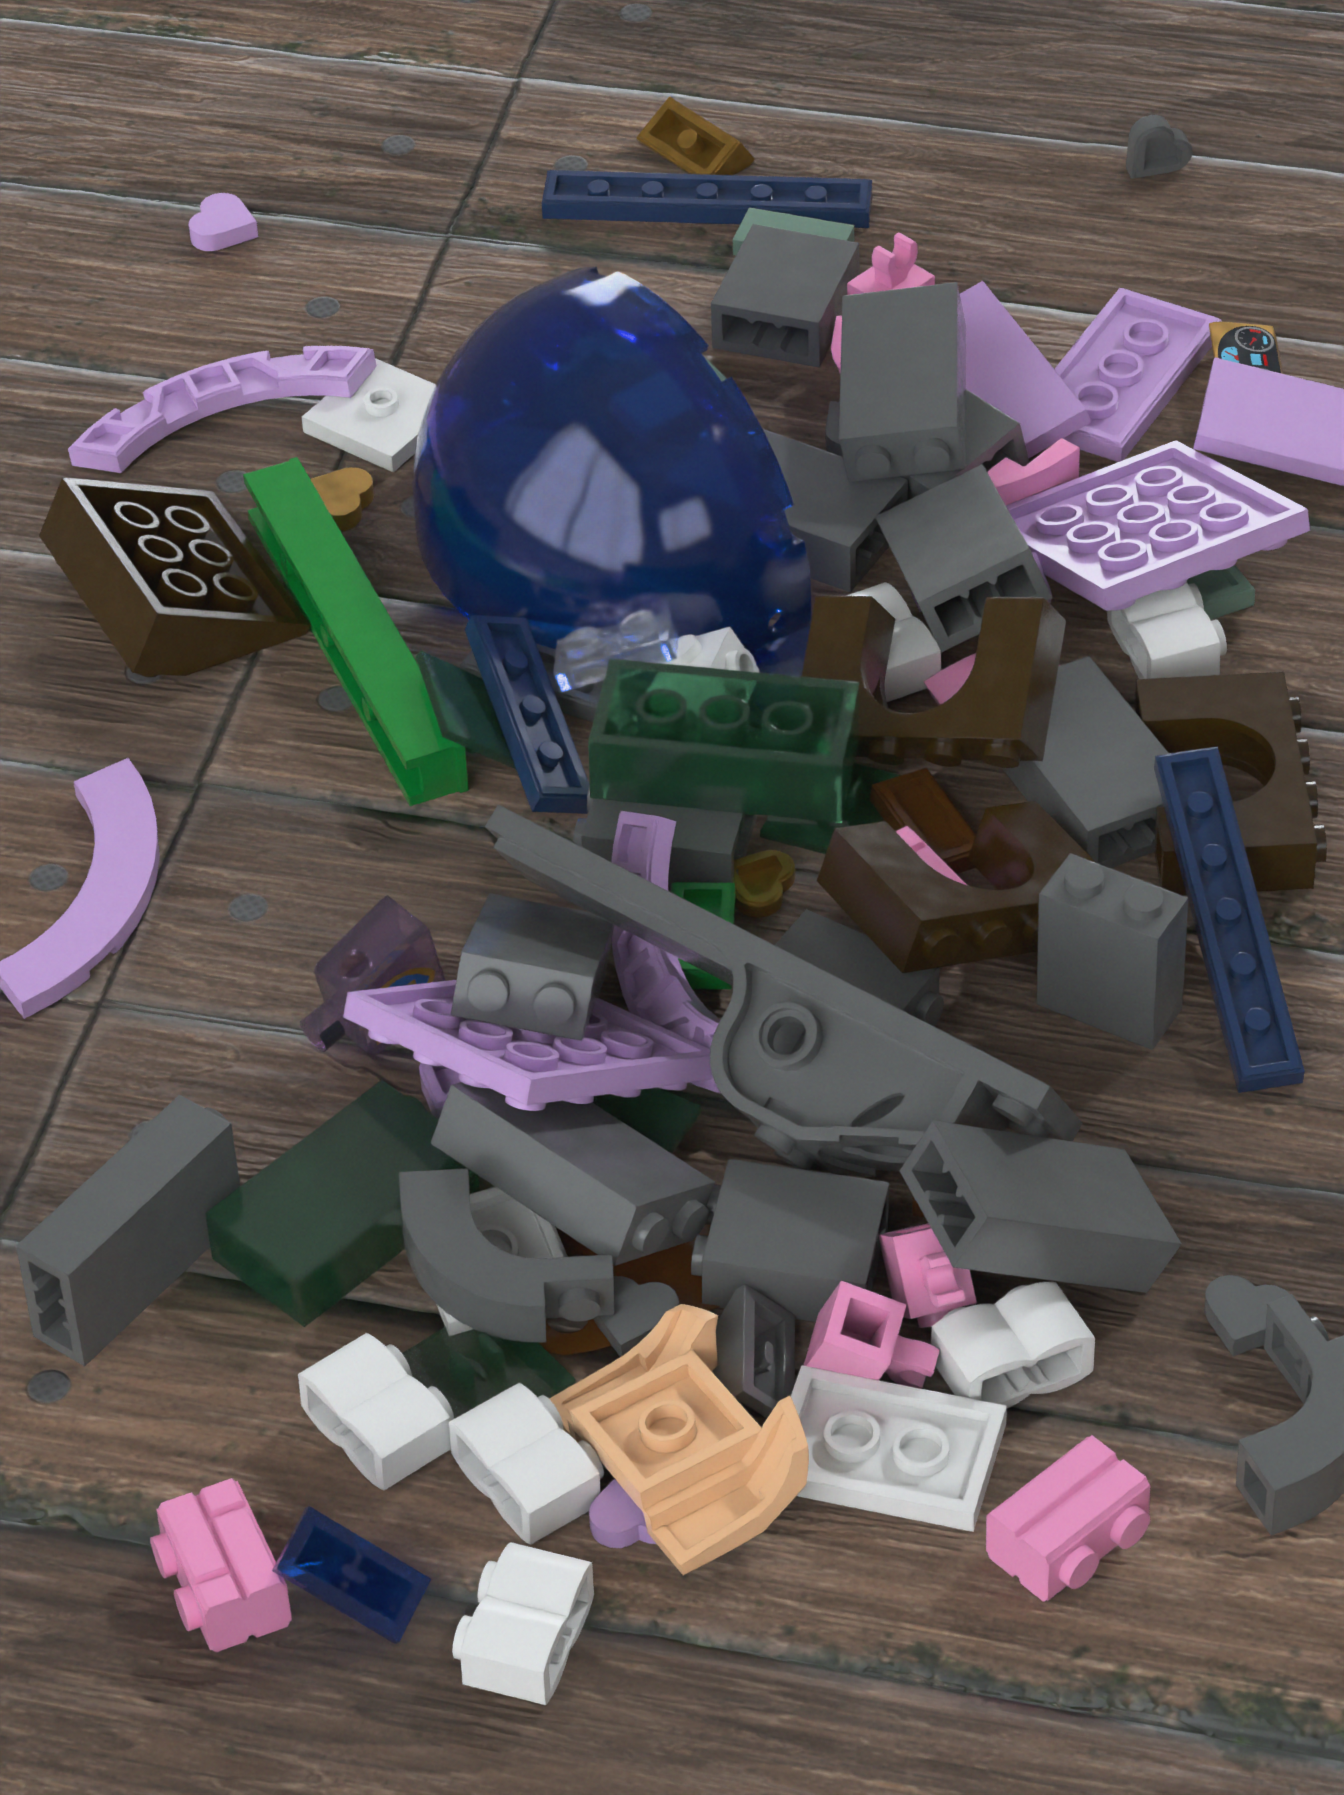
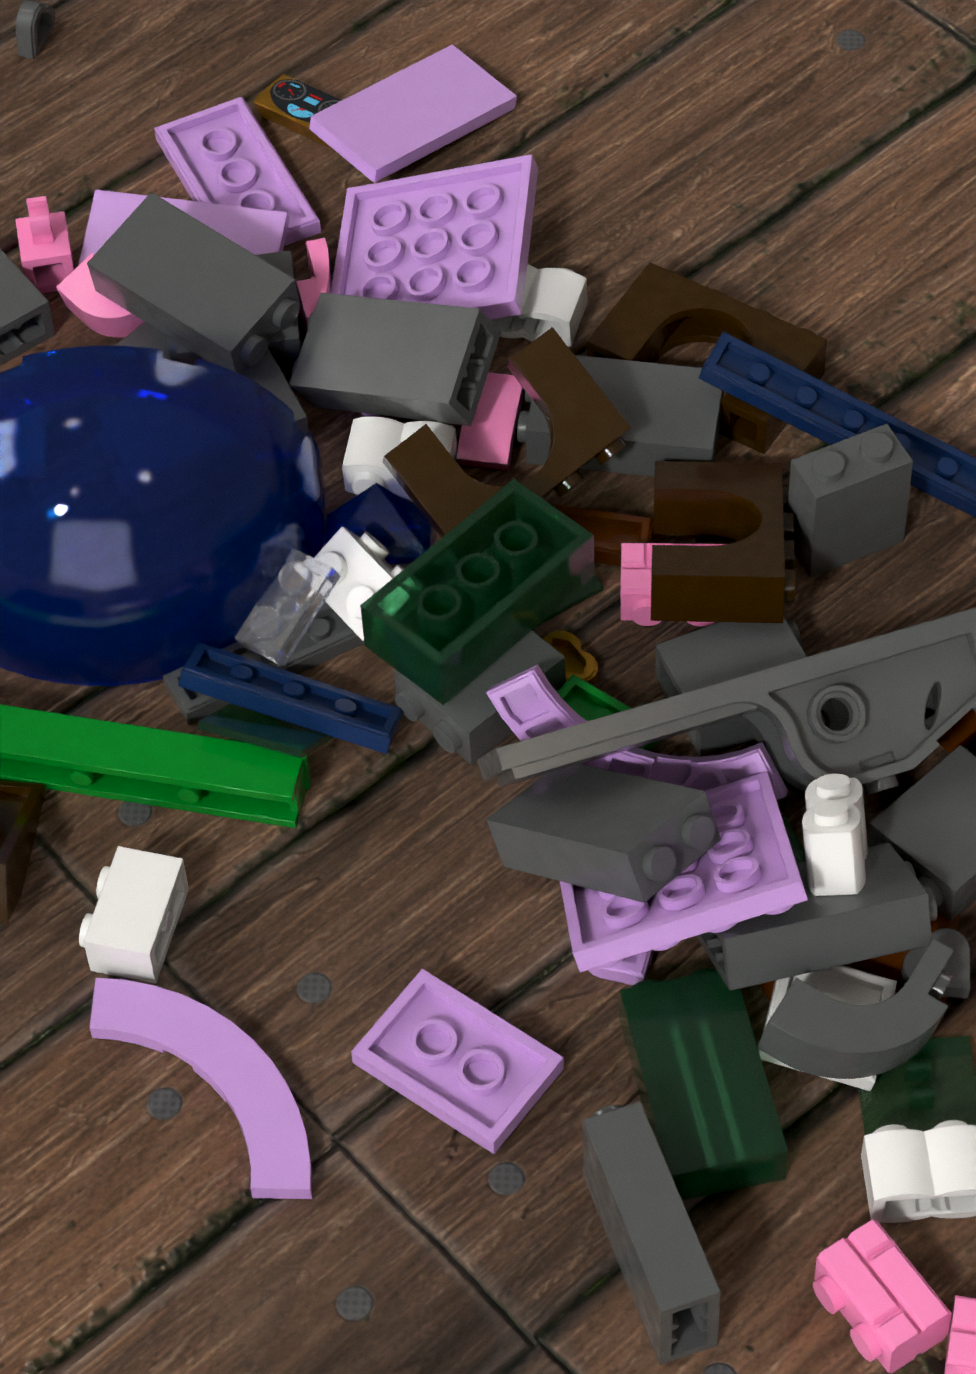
camera: 55 degrees left, 10 degrees up
clear purple torso [300,895,446,1054] -> none
none -> white brick [79,846,189,984]
none -> lavender plate [351,969,564,1154]
none -> white brick [802,773,868,896]
none -> bright pink brick [813,1219,952,1373]

